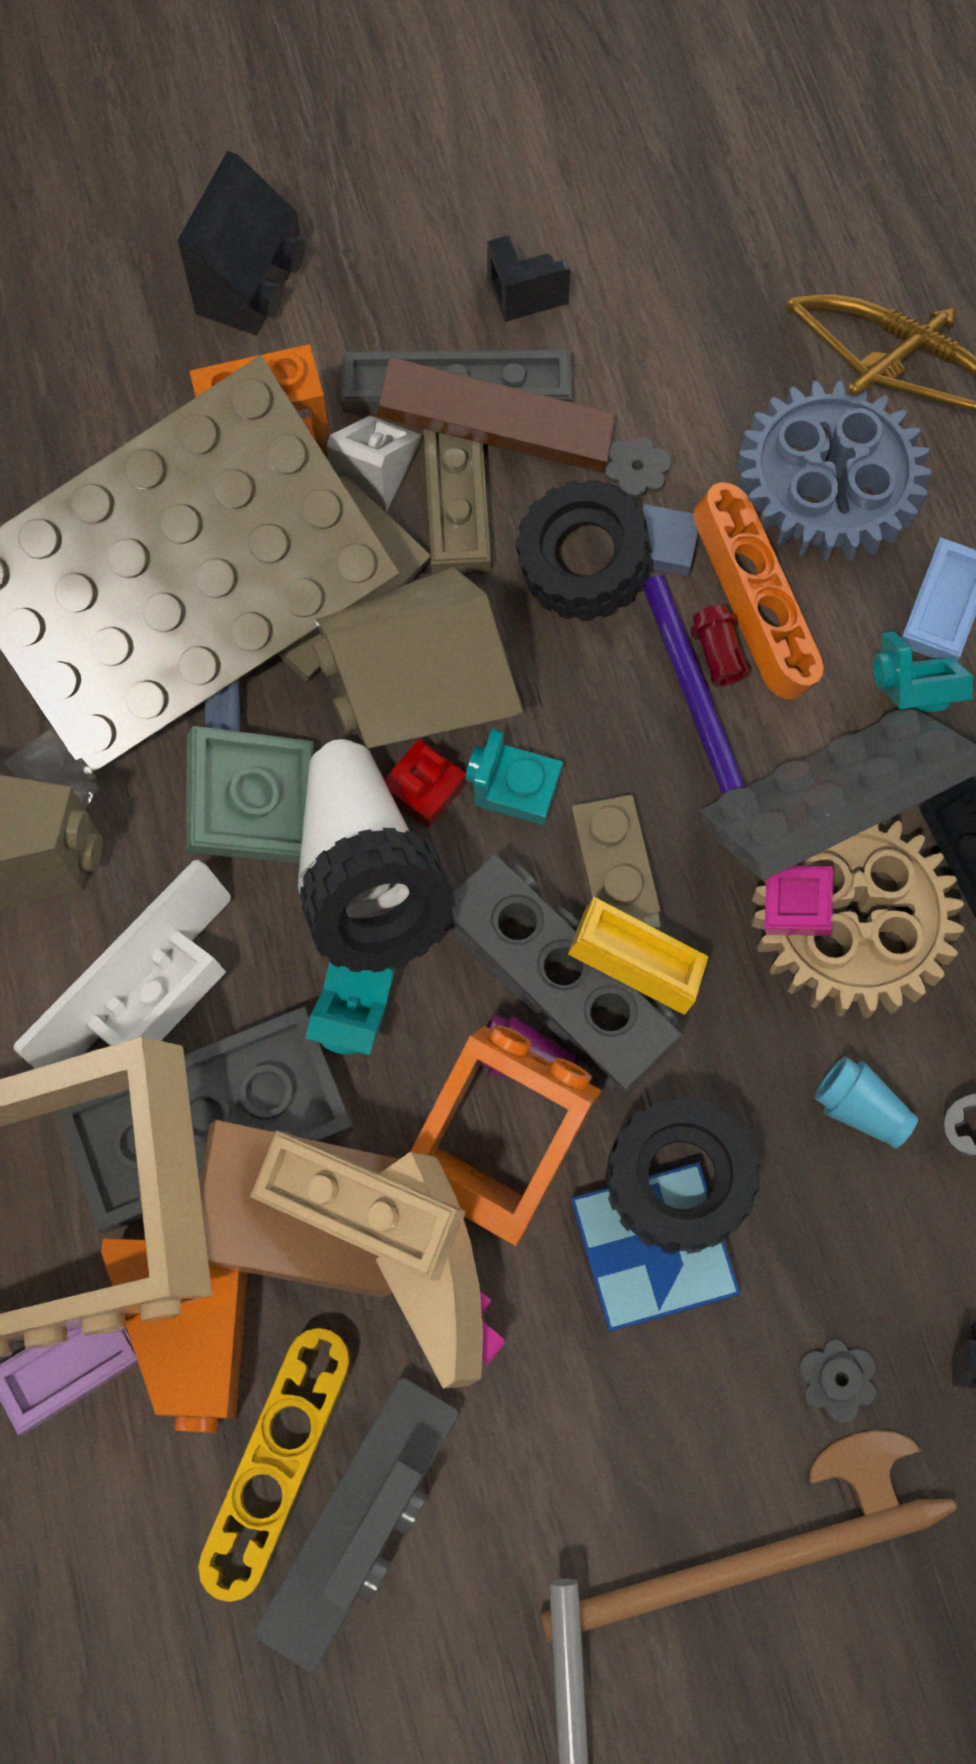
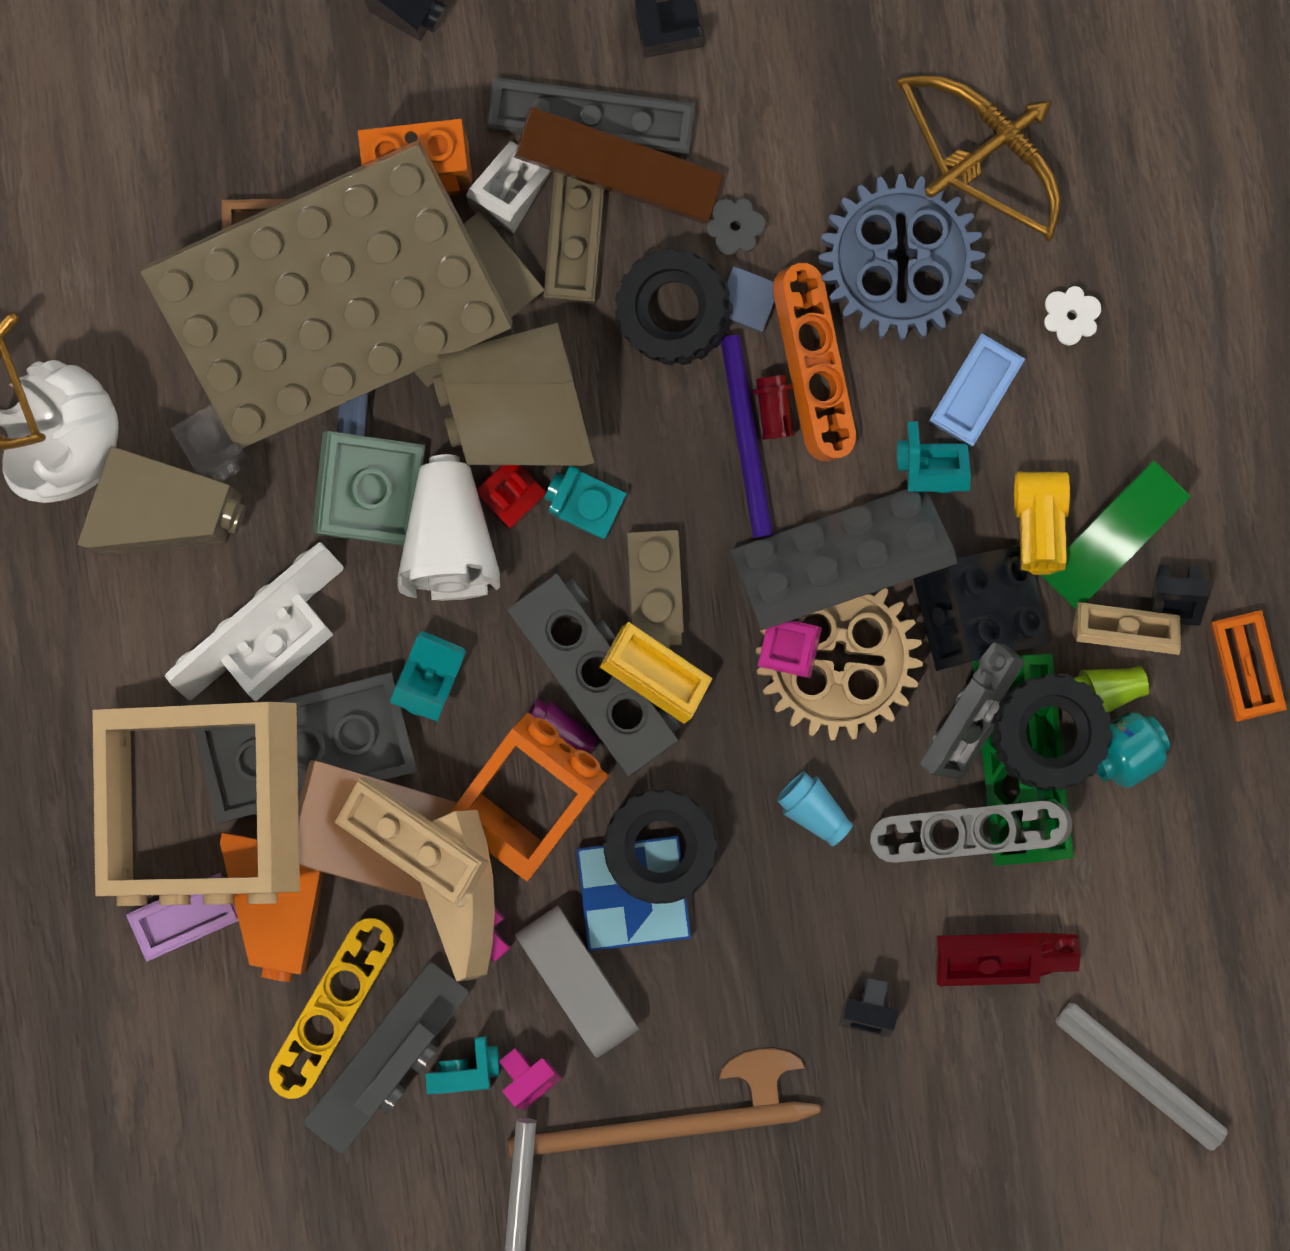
camera: 15 degrees right, 15 degrees up
black tyre [300,828,456,973] -> none
dark grey plant [799,1340,876,1423] -> none
none -> teal bracket [425,1036,500,1095]
none -> dark pink tile [499,1048,563,1111]
none -> light grey beam [515,905,640,1059]

